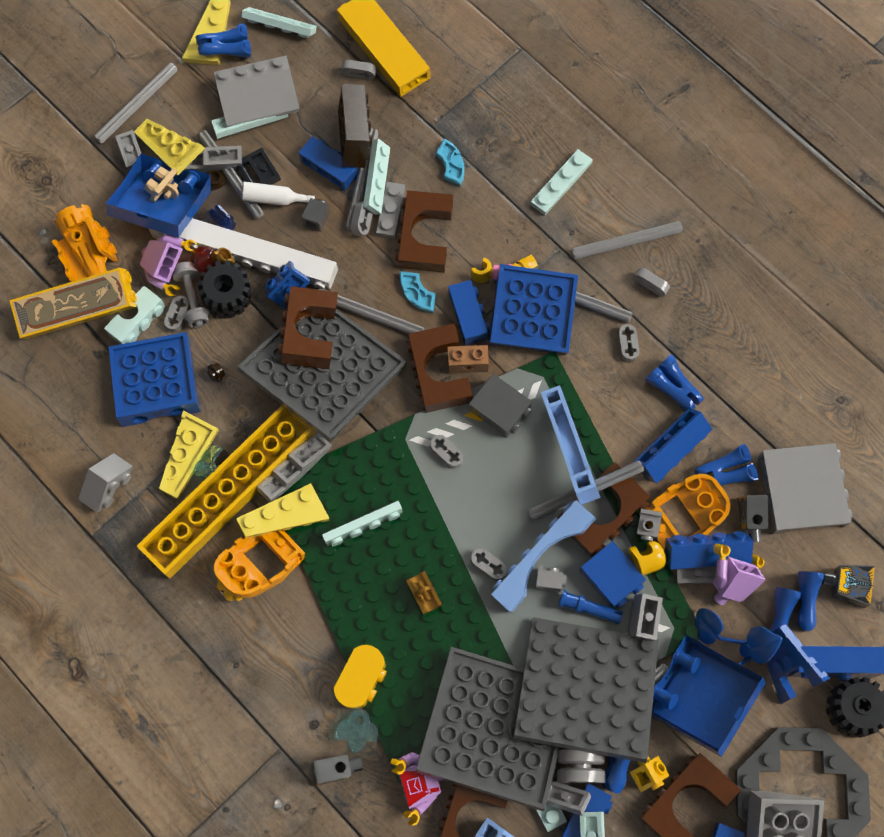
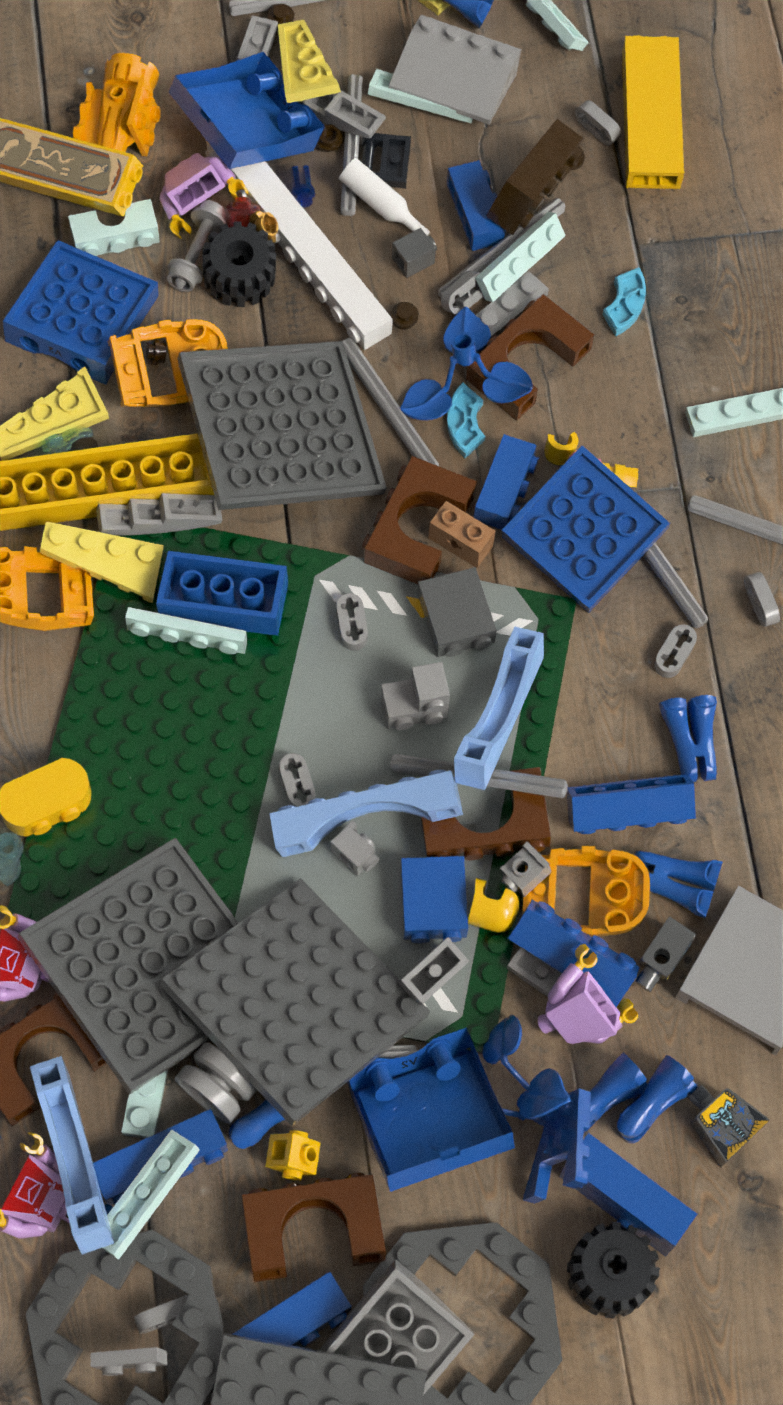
camera: 30 degrees right, 5 degrees down
tan hips [144,167,179,203] -> none
light grey beam [164,296,191,333] -> none
blue bracket [265,261,310,309] -> none
reddish brown arch [278,286,338,369] -> none
pearl gold hips [406,571,442,615] -> none
light grey plate [547,781,591,816] -> none
blue pin [558,589,623,624] -> none
none -> light orange slope [108,319,228,407]
none -> blue brick [156,551,288,636]
none -> dark brown plate [268,4,294,25]
none -> light grey brick [381,662,450,730]
none -> dark brown plate [391,302,419,330]
none -> blue plant [400,306,533,421]

